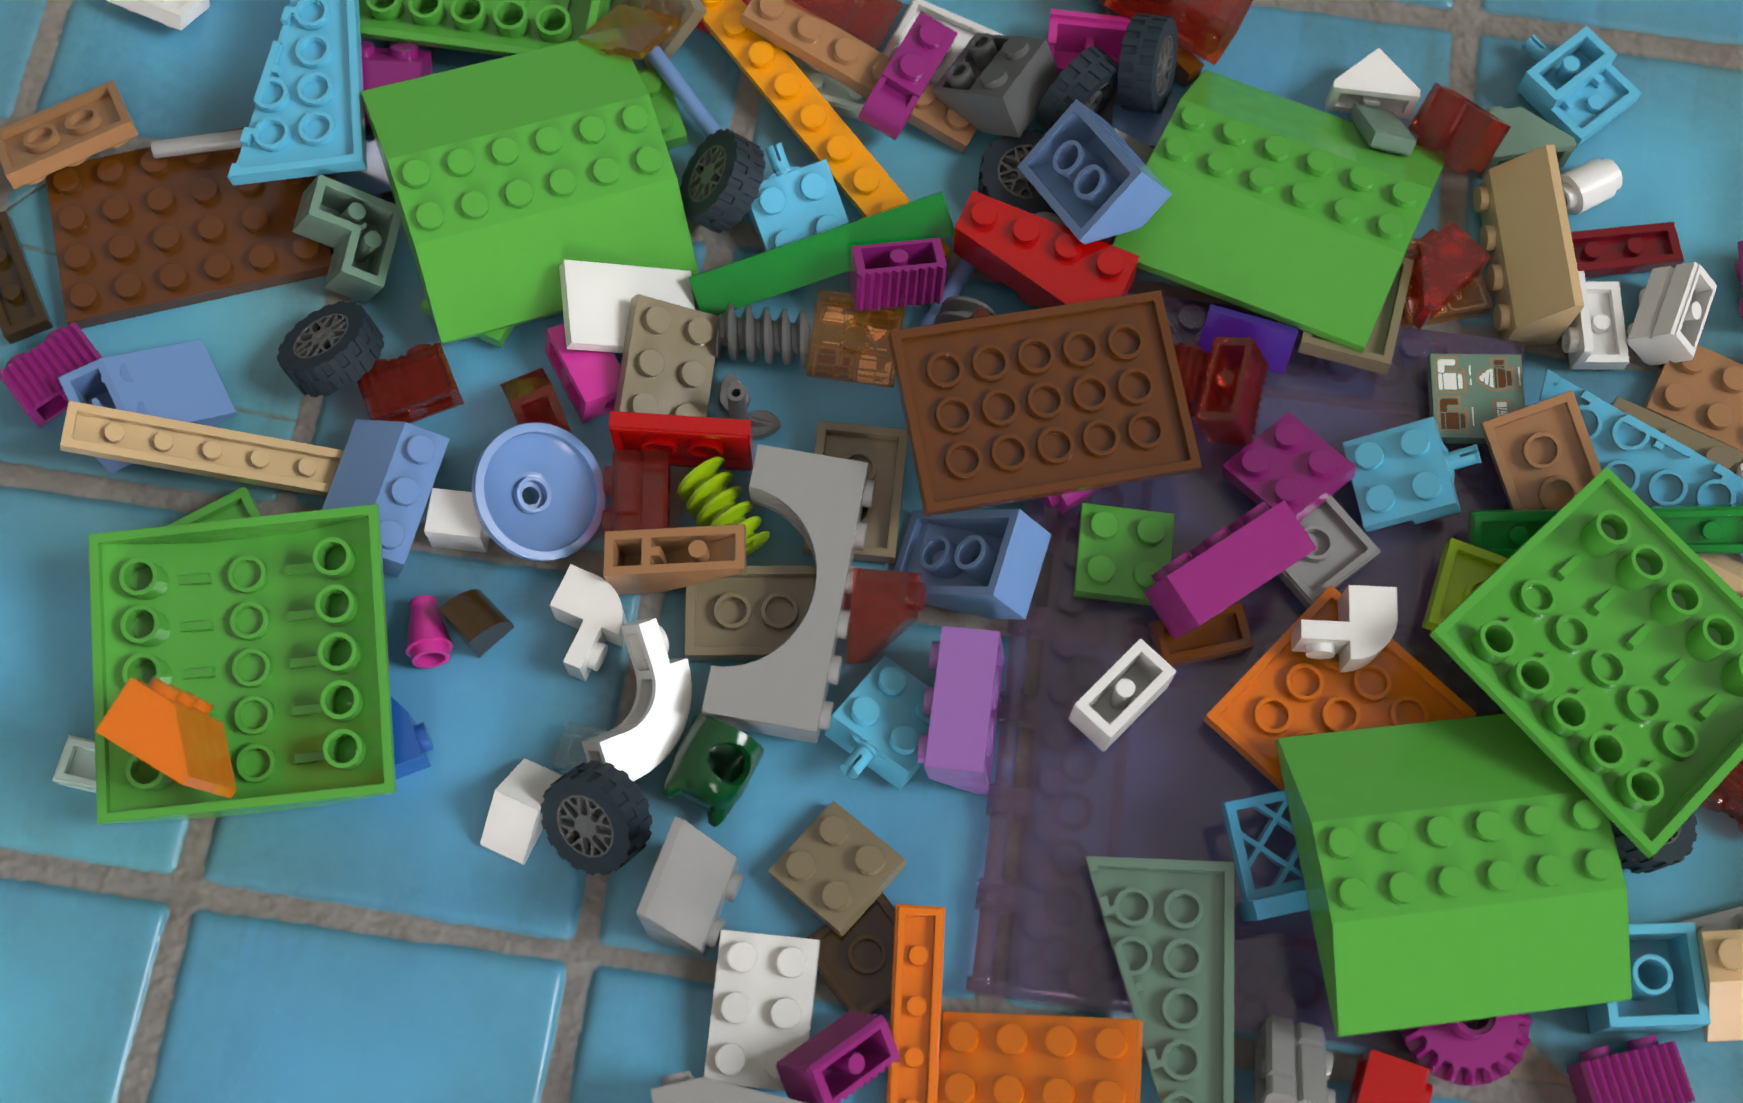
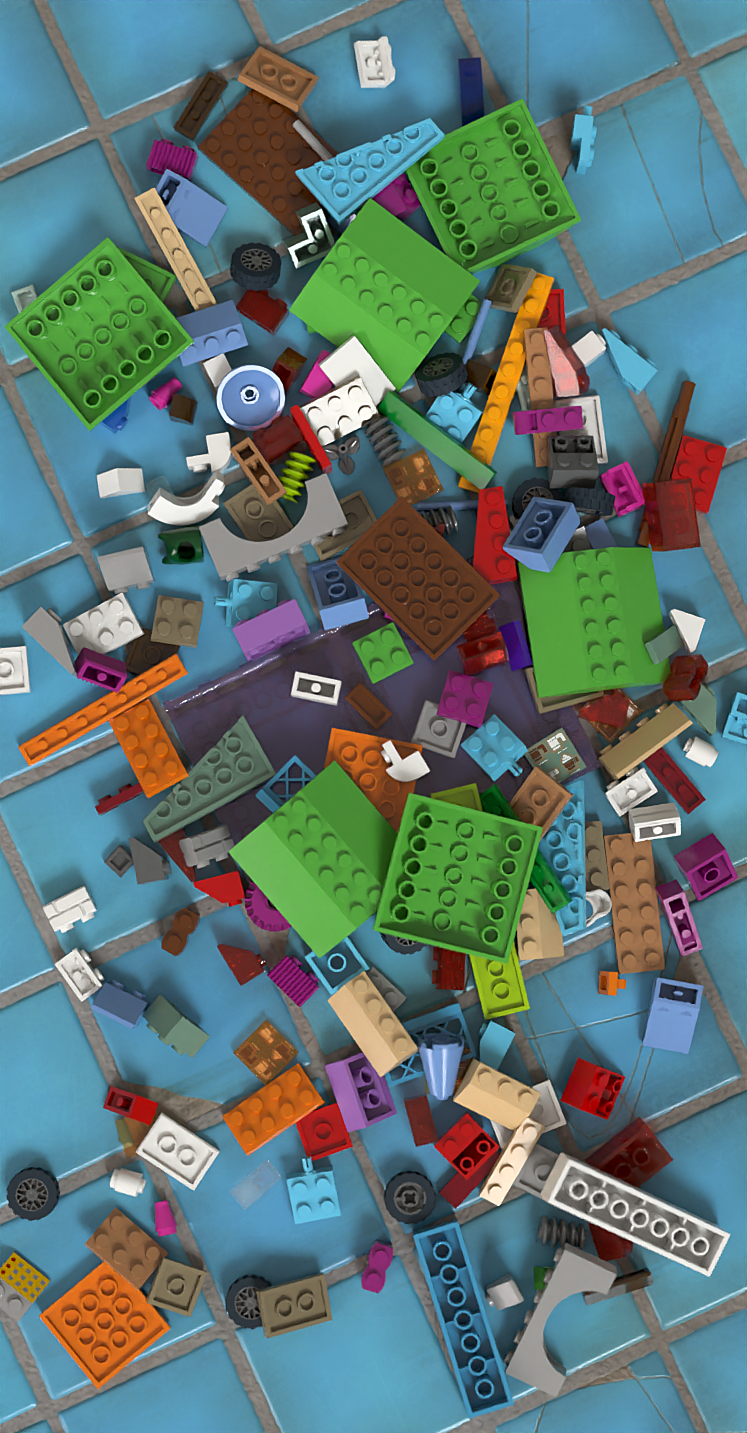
camera: 60 degrees right, 15 degrees up
orange slope [95,677,236,799] -> none
black wheel [540,760,653,876] -> none
clear orange piece [578,4,681,60] -> none
clear red slope [847,568,926,664] -> none
magenta brick [849,237,947,312] -> none
black wheel [1117,13,1178,114] -> none
magenta brick [1143,500,1317,640] -> none
none -> dark brown brick [464,360,497,396]

